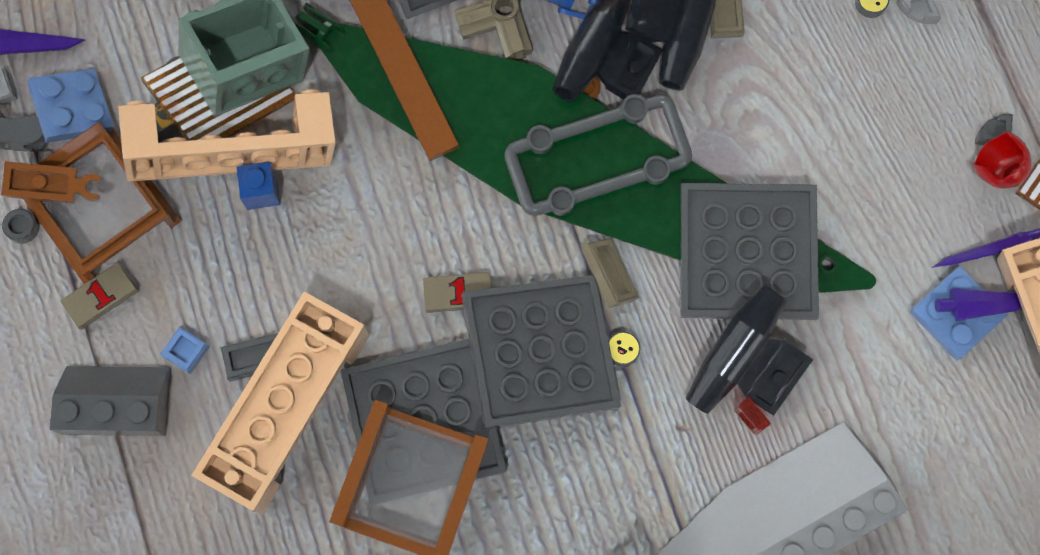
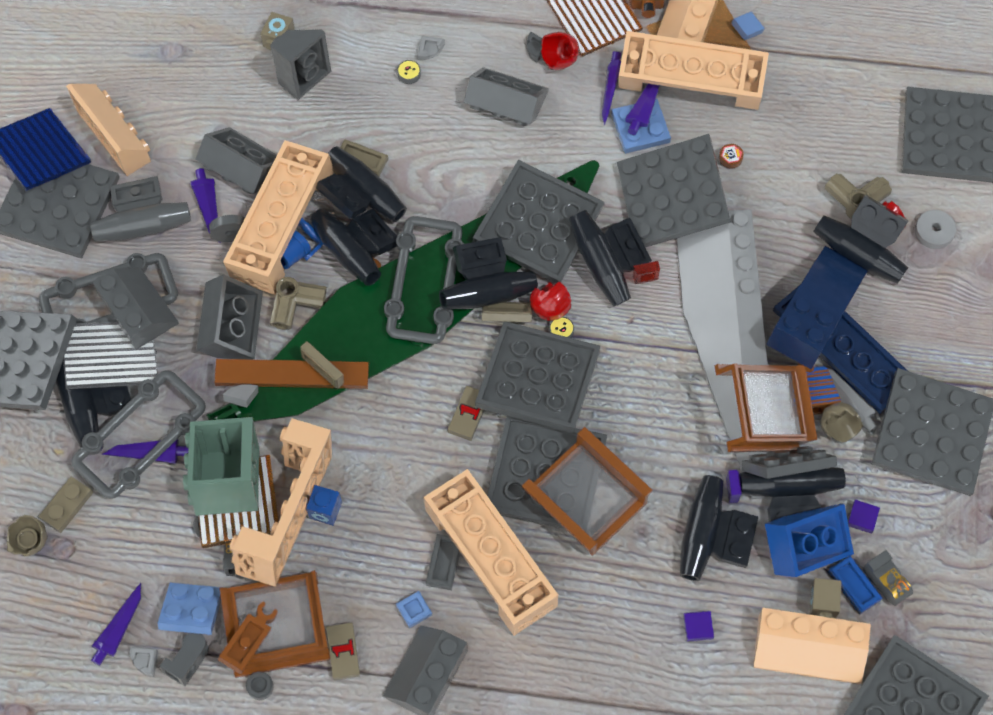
camera: 60 degrees left, 10 degrees down
none -> light grey tile [223,384,258,408]
none -> dark tan tile [301,341,344,389]
none -> black plate [439,237,538,310]
none -> slope [464,67,549,125]
none -> red hair [530,282,572,321]
none -> dark grey plate [617,134,731,248]
none -> tile [719,144,744,169]

